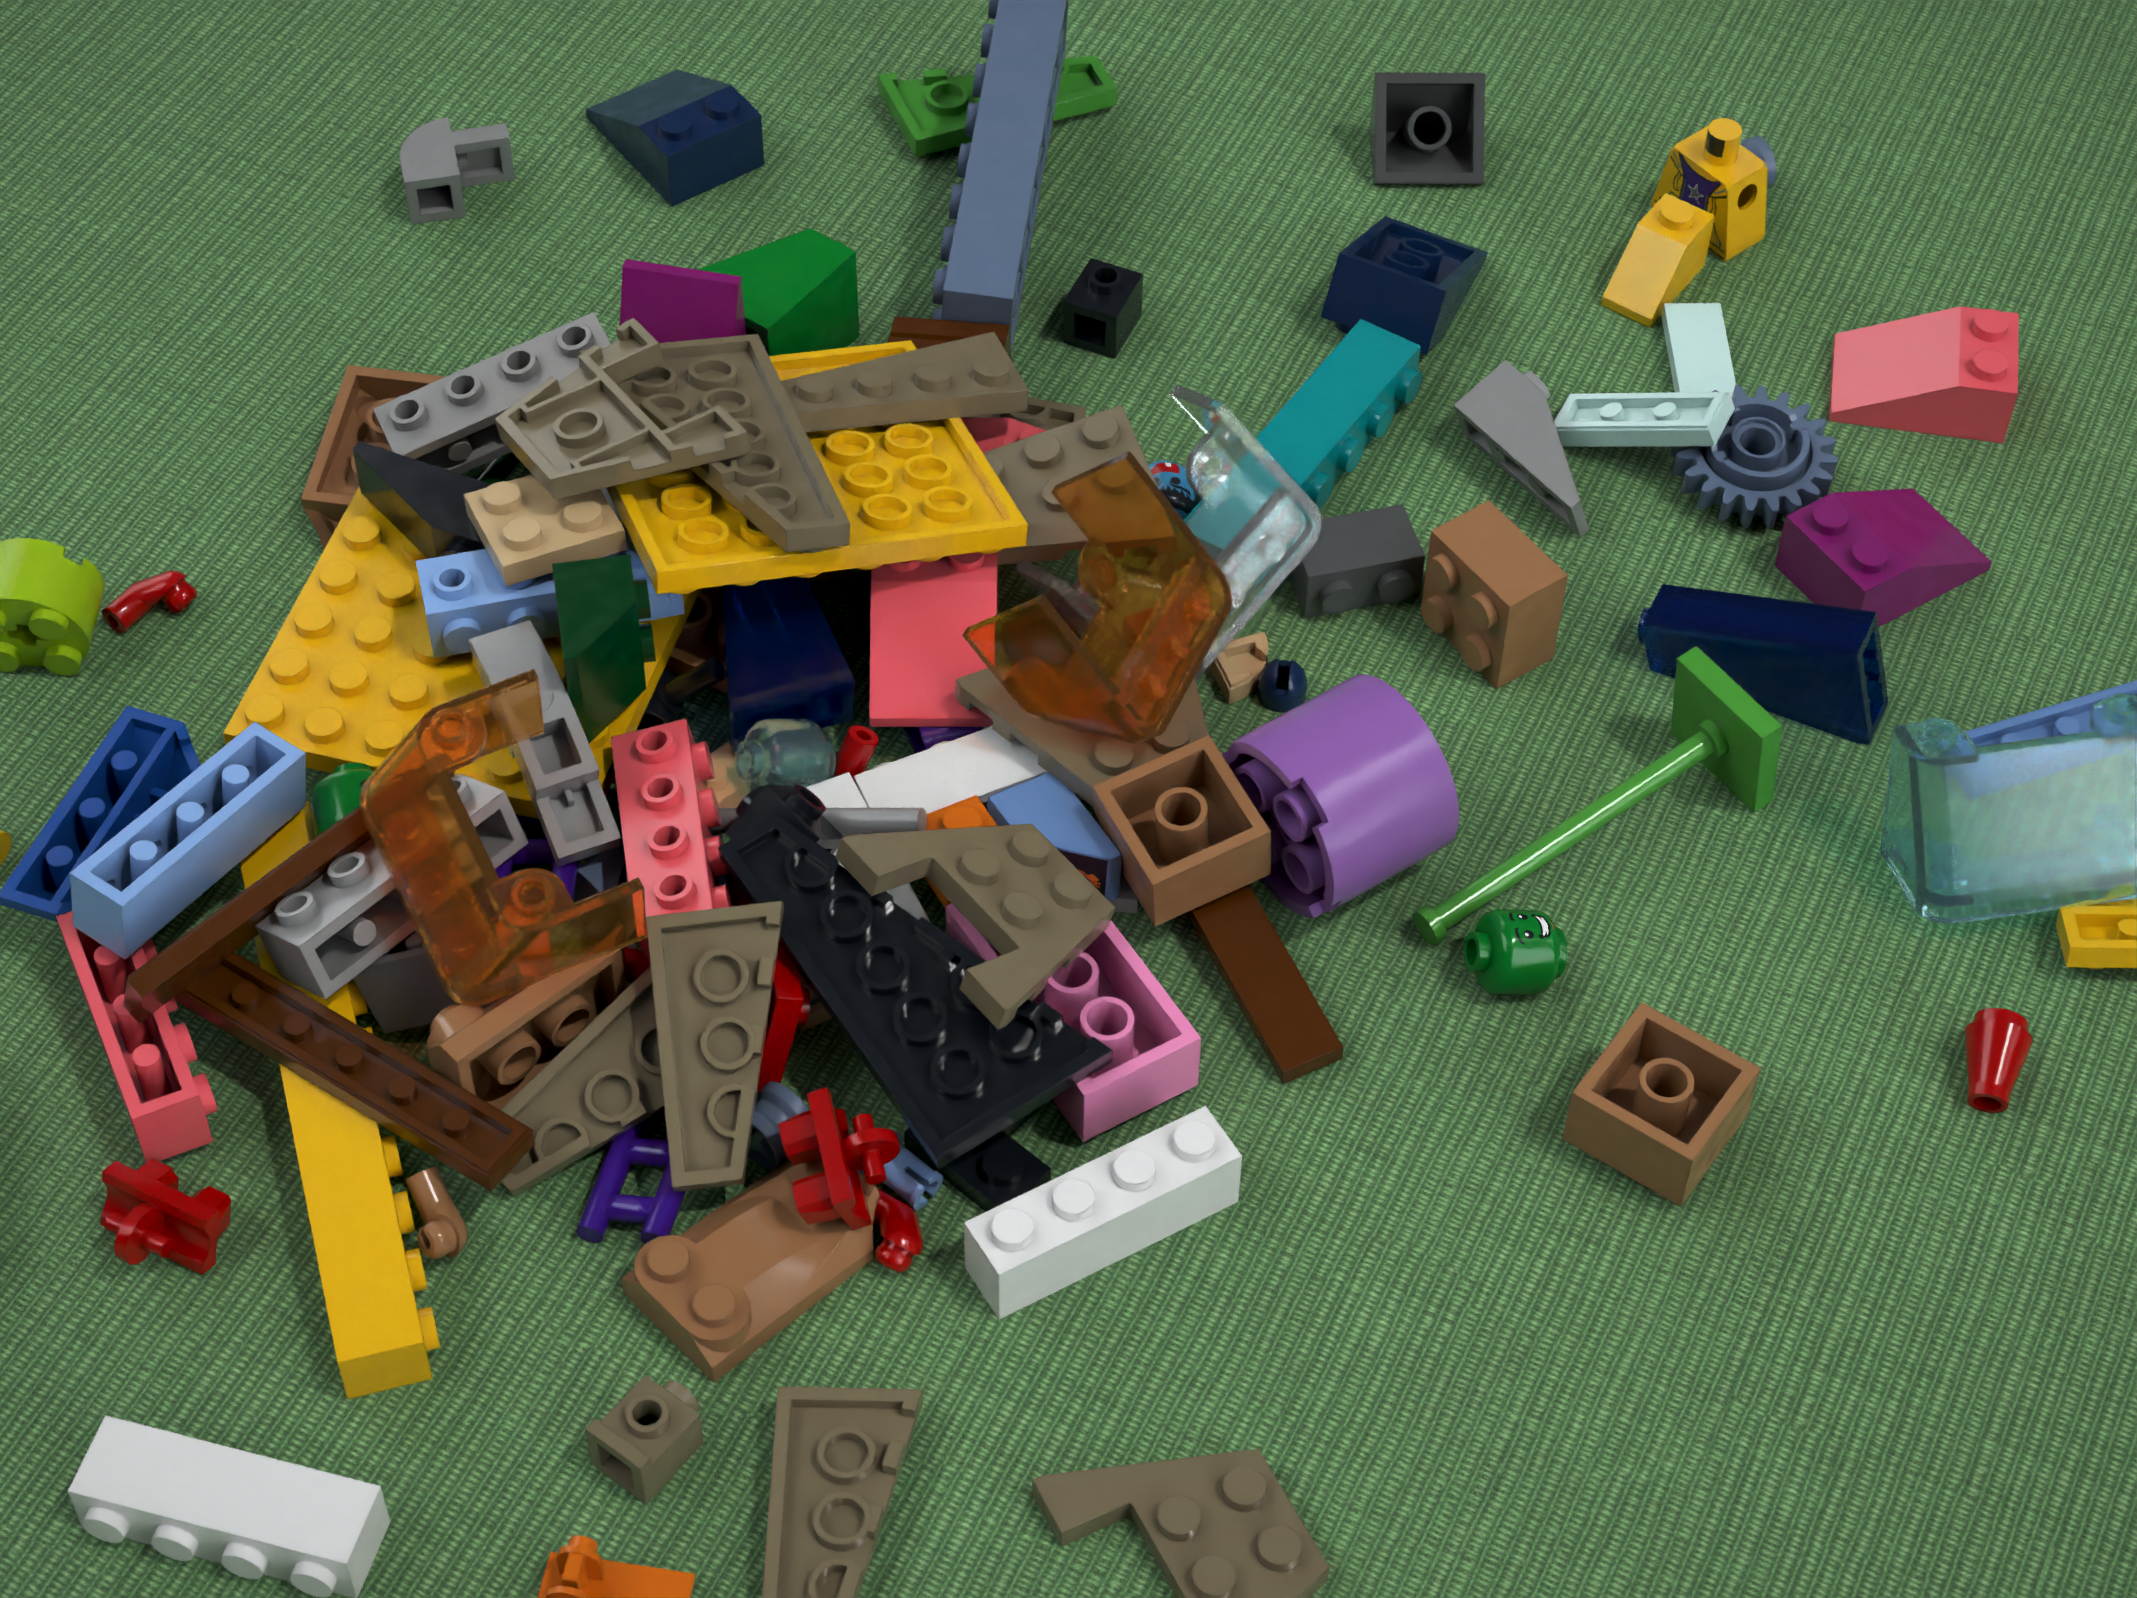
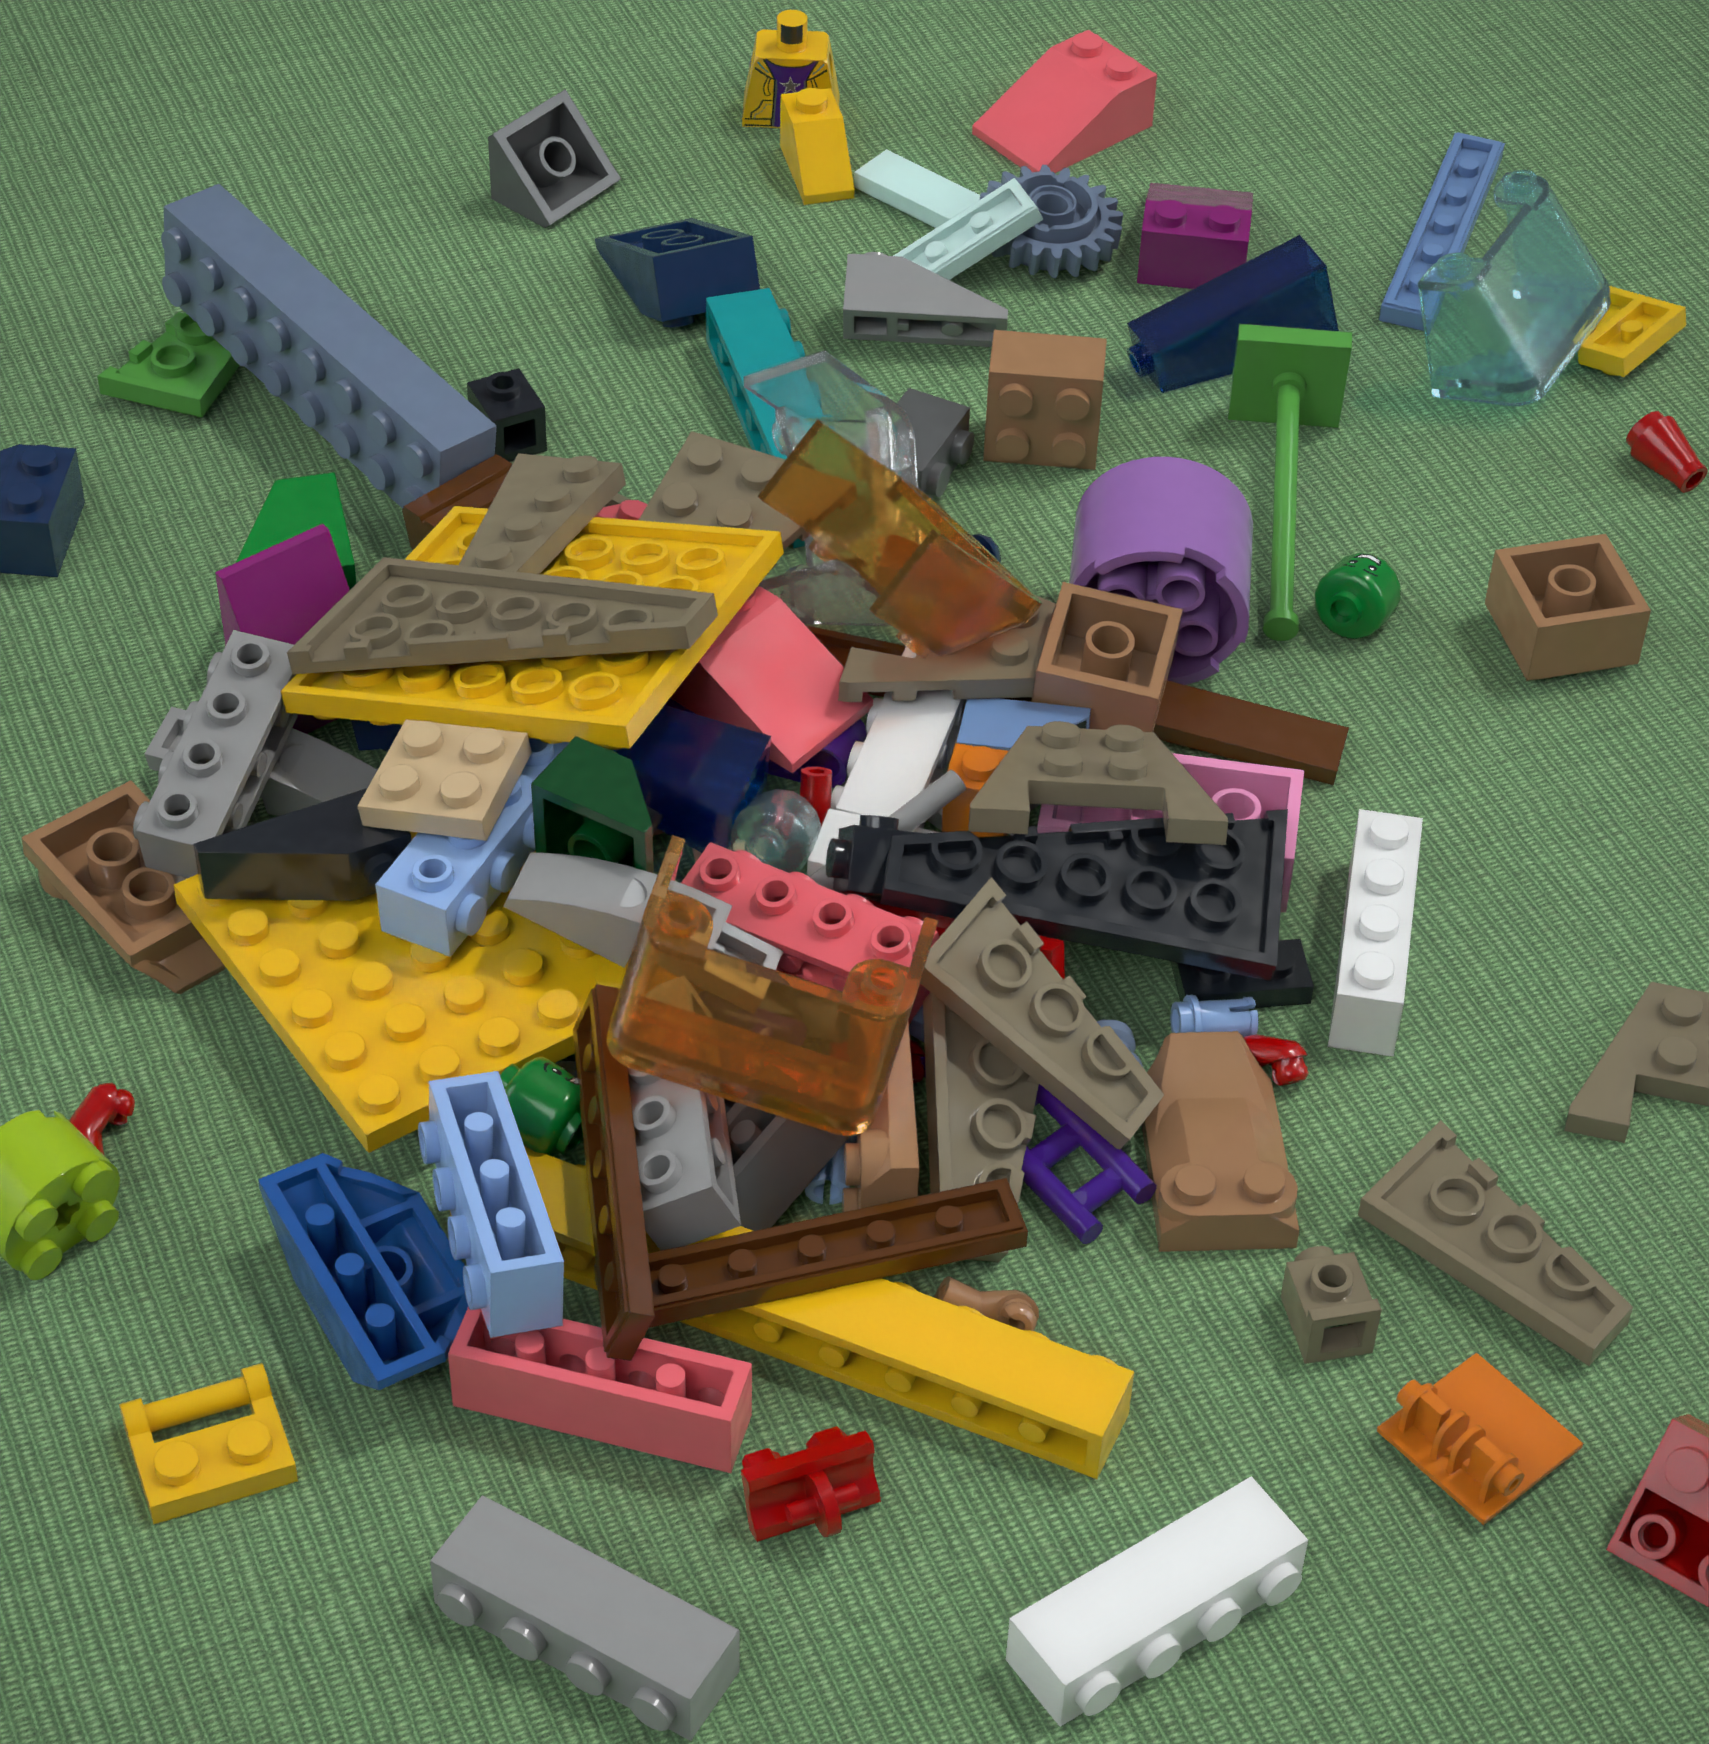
camera: 50 degrees left, 5 degrees down
dark tan wing [495,318,751,500] -> none
red hips [778,1087,900,1231] -> none

